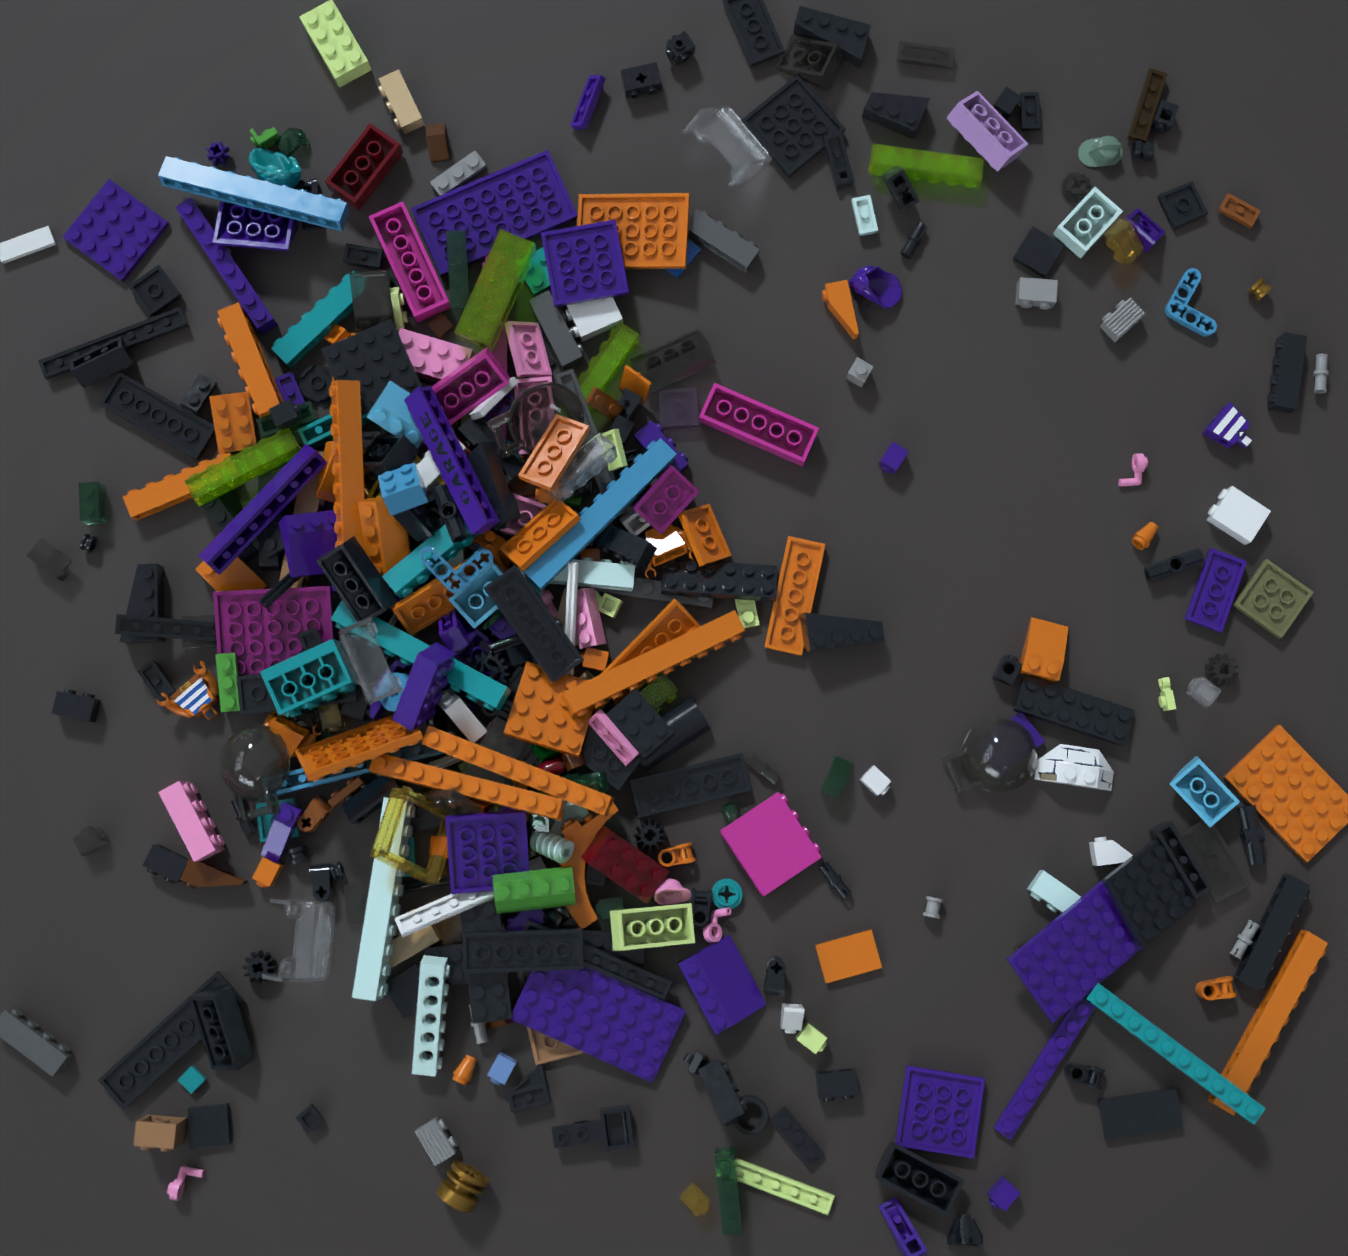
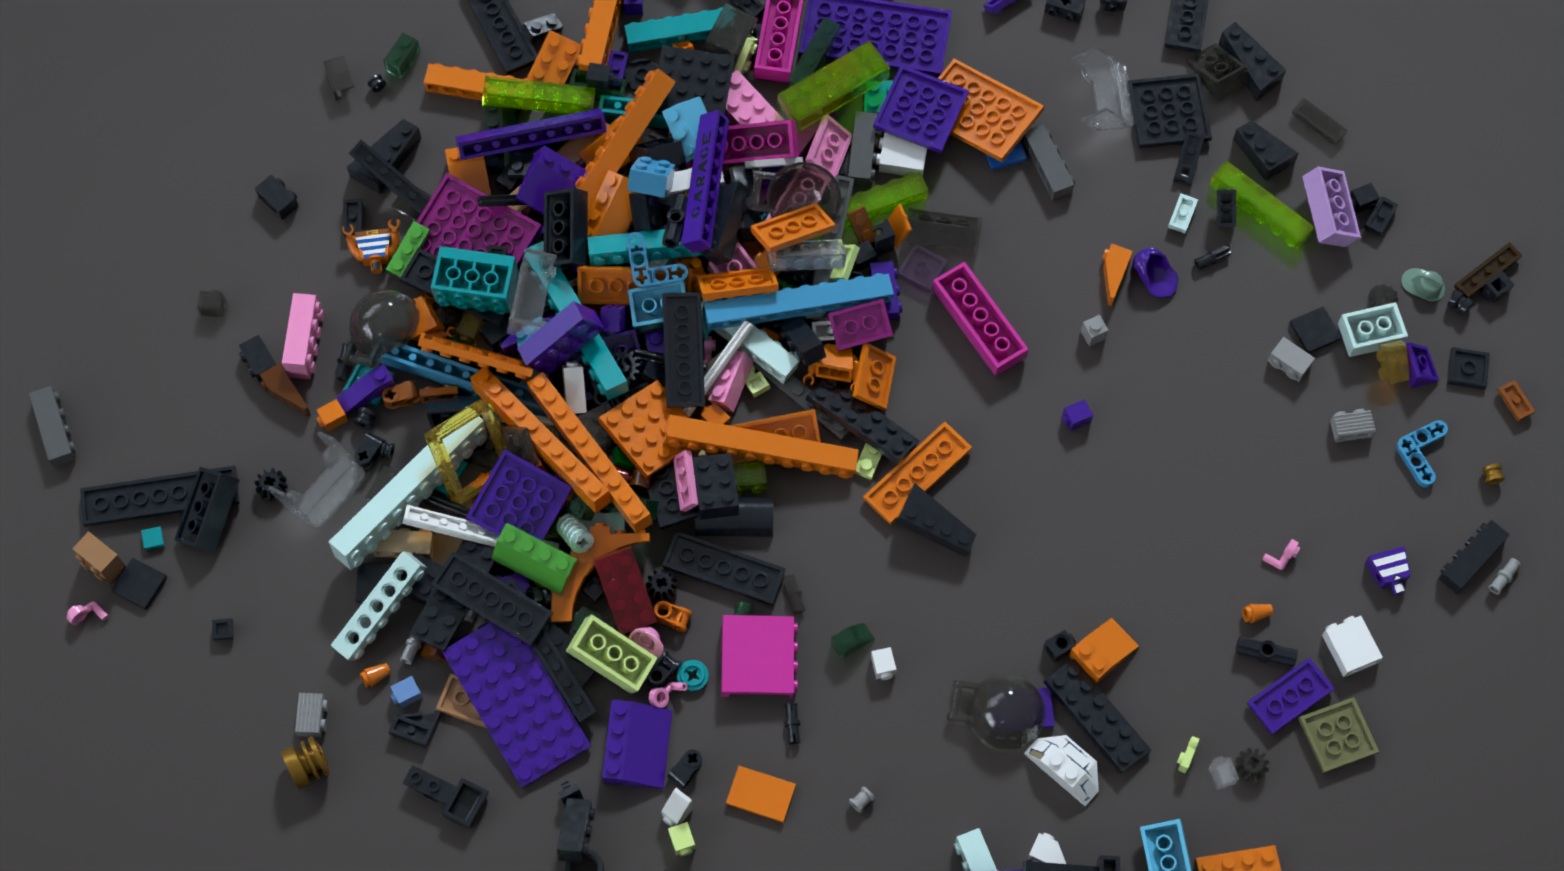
camera: 35 degrees right, 15 degrees down
reddish brown tile [427,312,454,339] -> none

